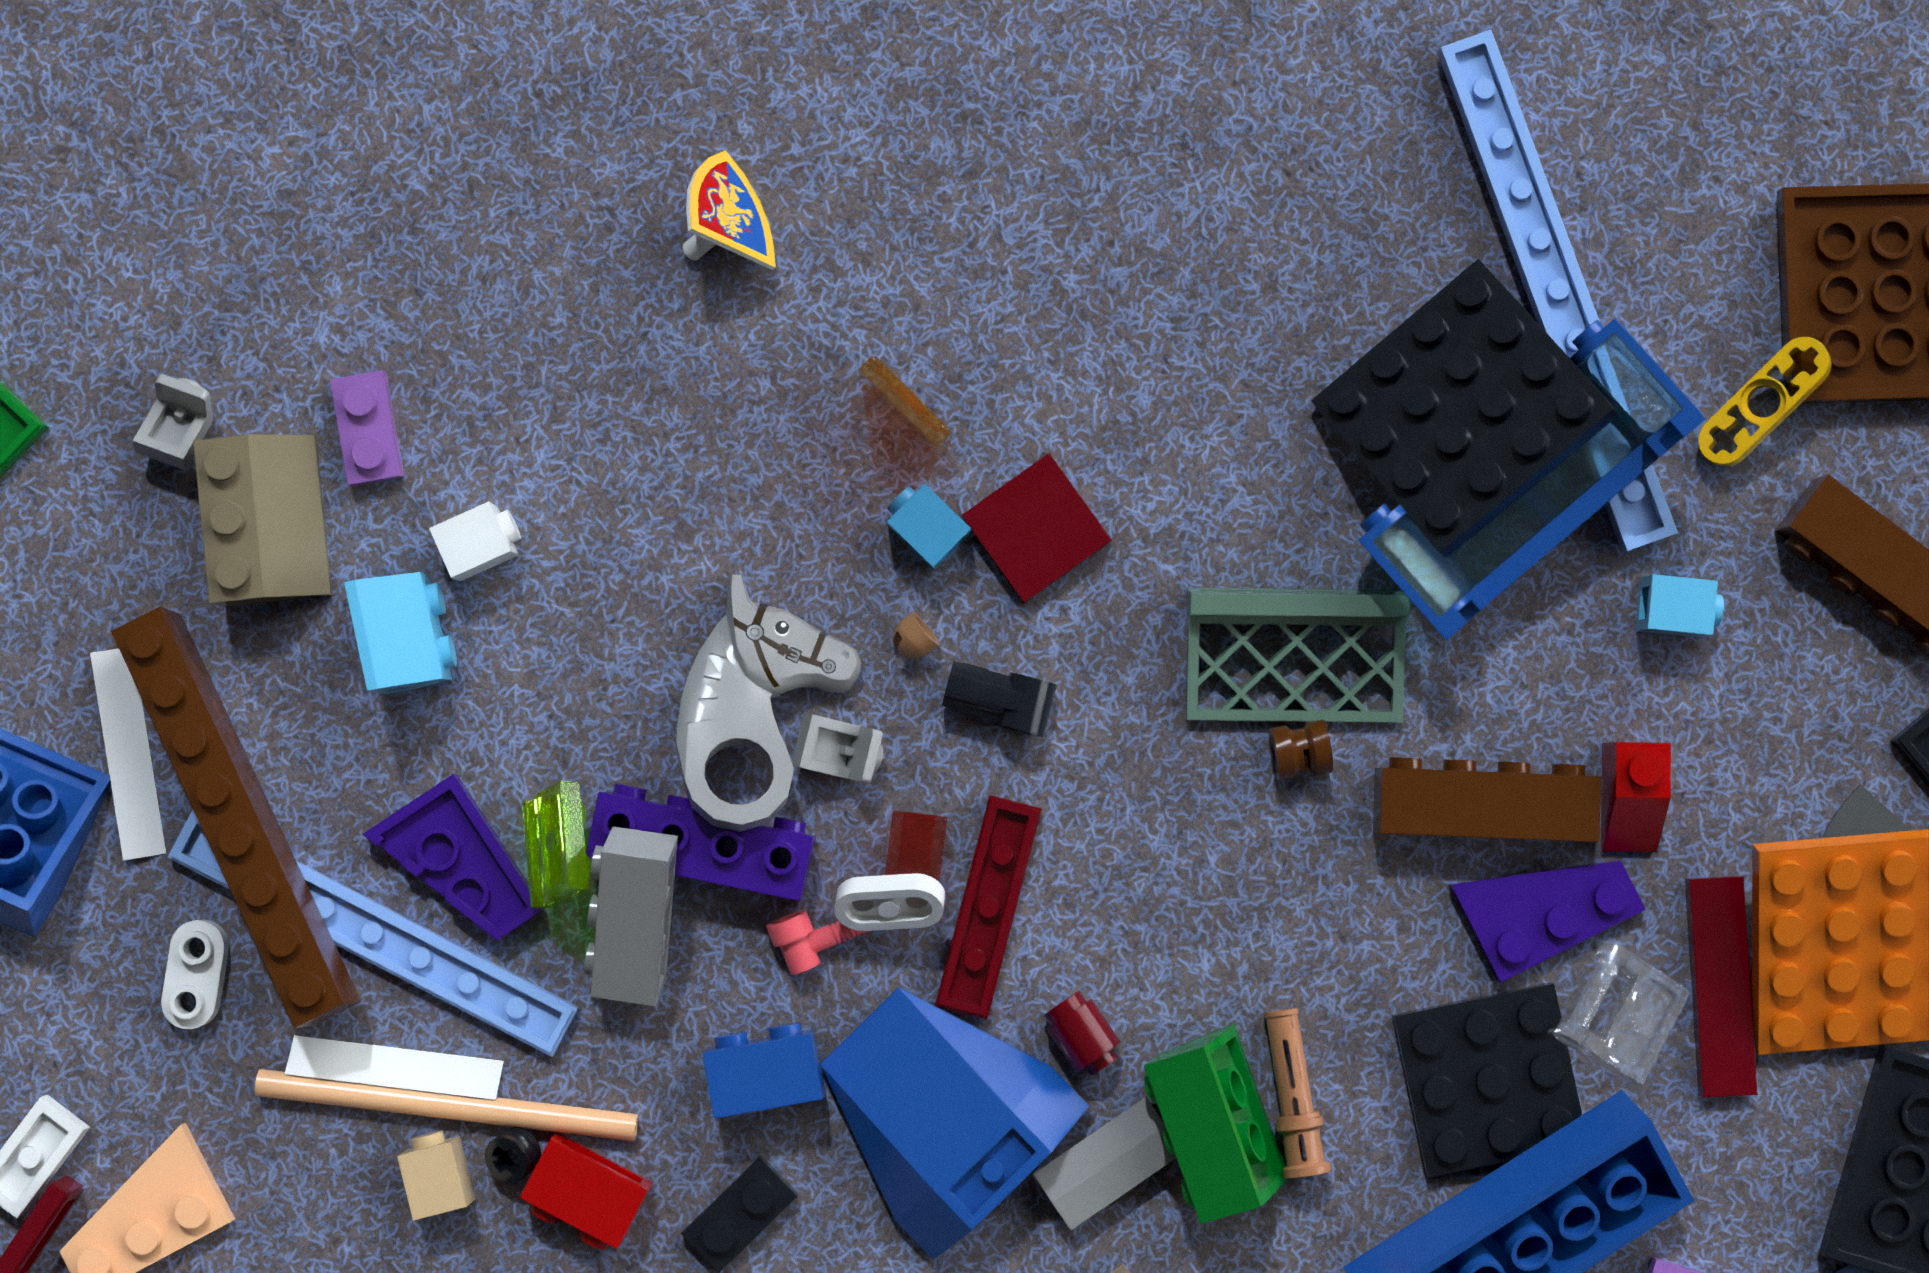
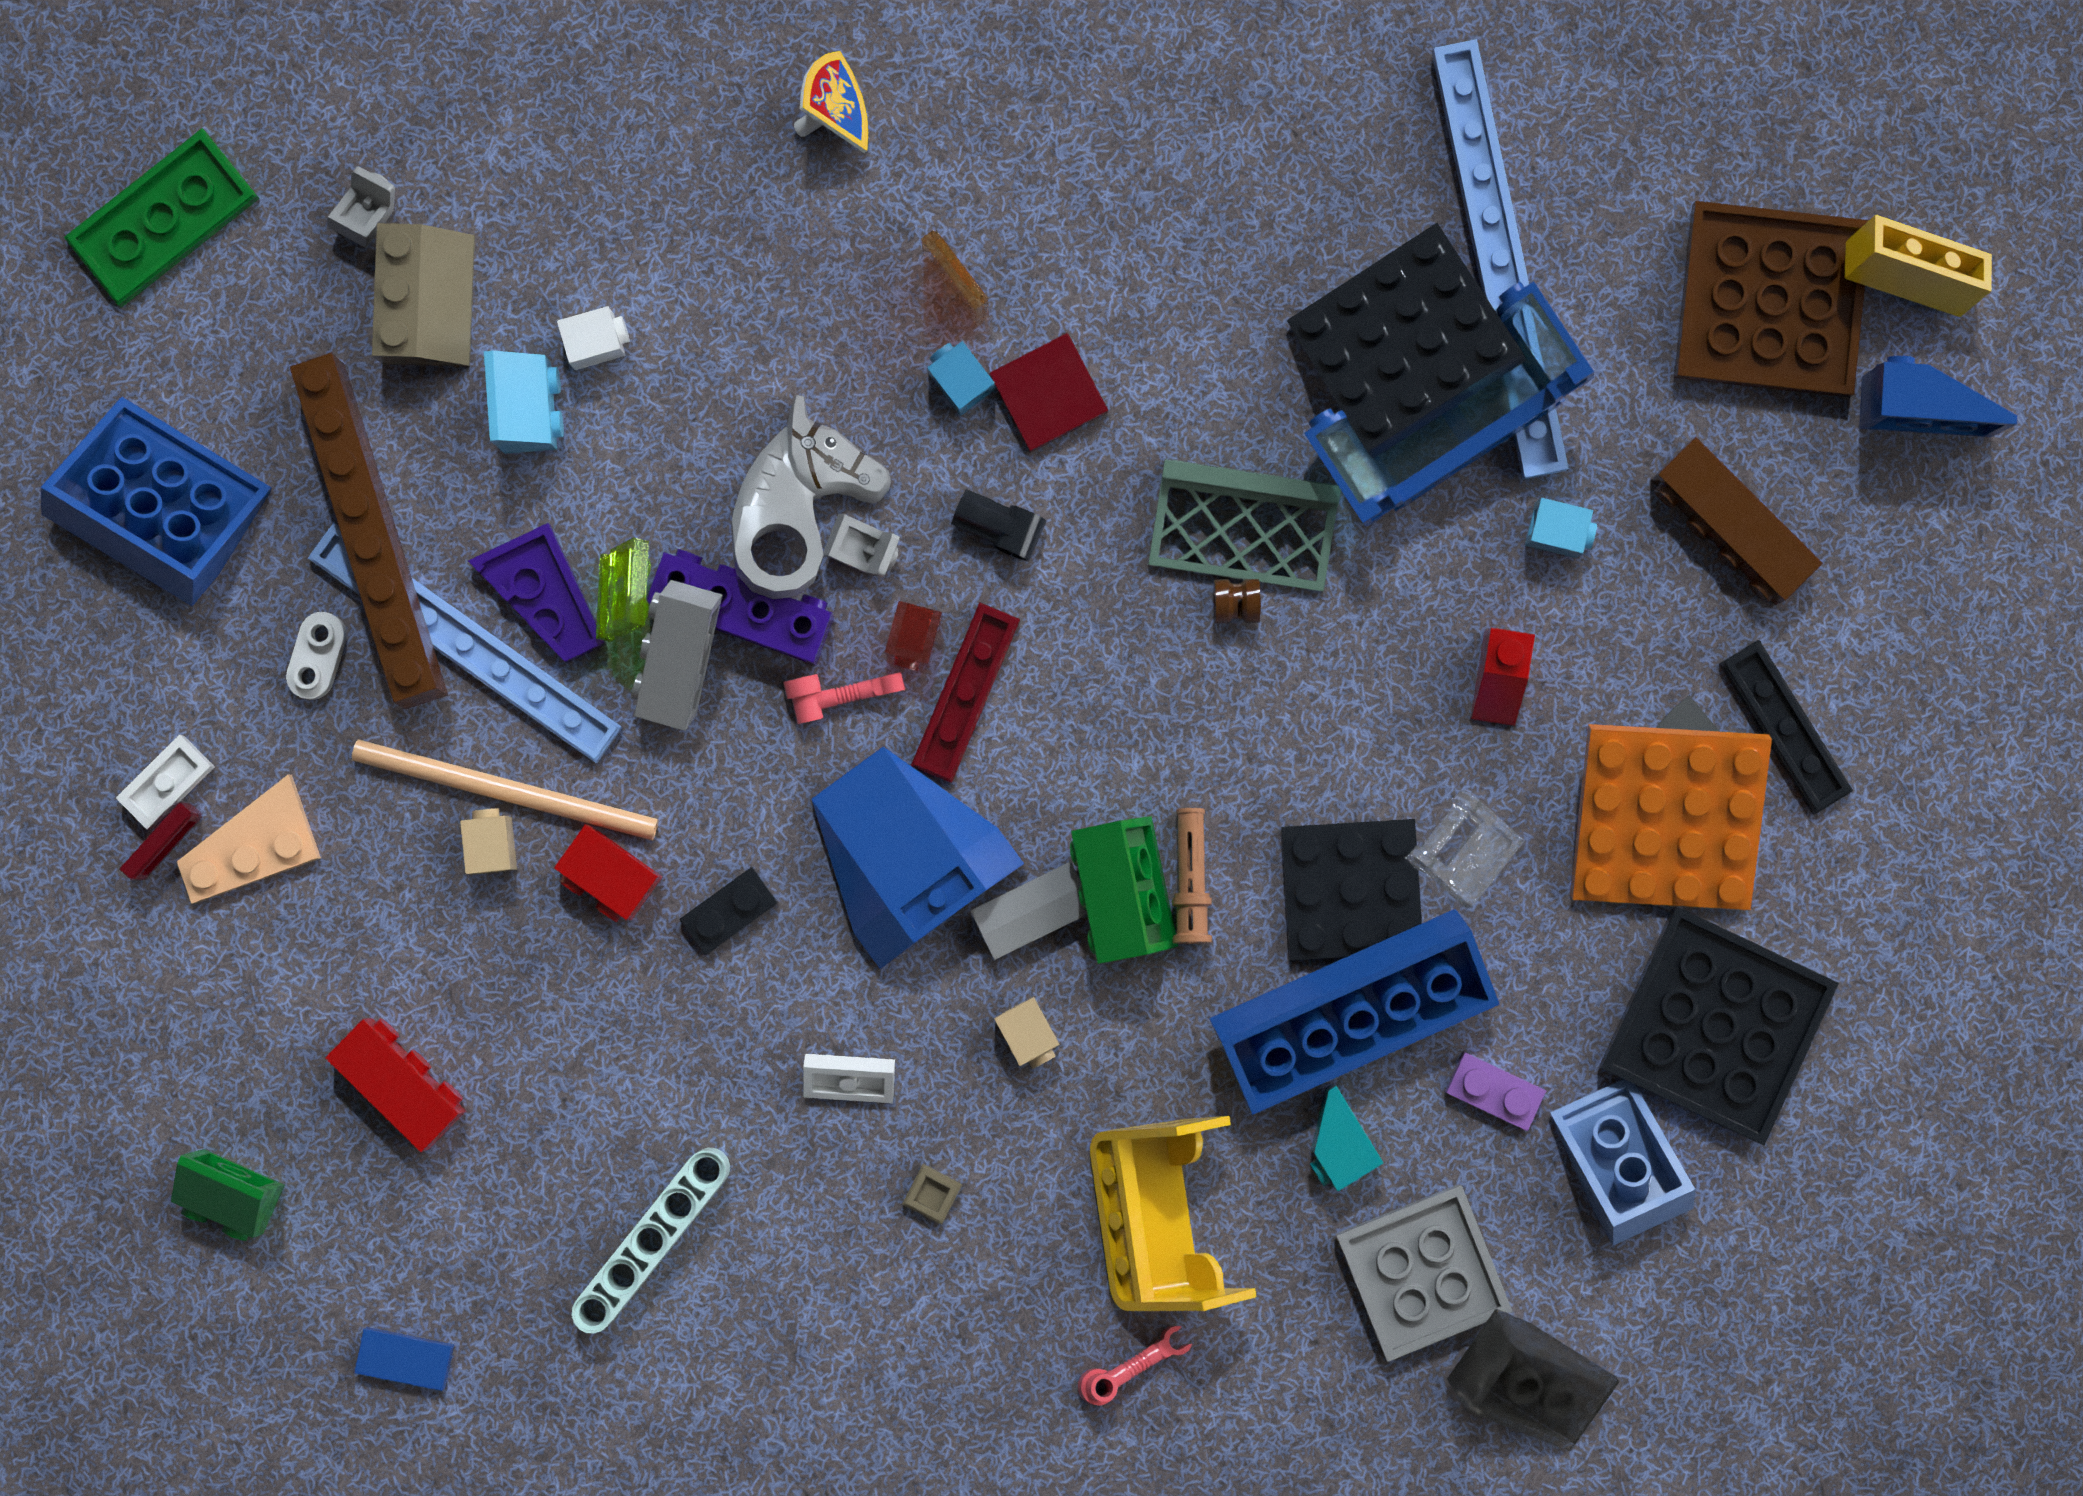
camera: 10 degrees right, 0 degrees up
white sticker [90,649,166,861] -> none
white sticker [285,1035,504,1100] -> none
medium lavender plate [330,370,404,487] -> none
black bush [485,1127,541,1184] -> none
blue brick [703,1022,826,1119] -> none
white plate [834,873,945,931] -> none
medium nougat hinge [892,611,940,659] -> none
dark red brick [1044,991,1121,1076] -> none
reddish brown brick [1373,757,1602,842] -> none
dark purple wing [1448,860,1646,982] -> none
dark red tile [1685,876,1758,1098] -> none
yellow beam [1698,337,1831,466] -> none

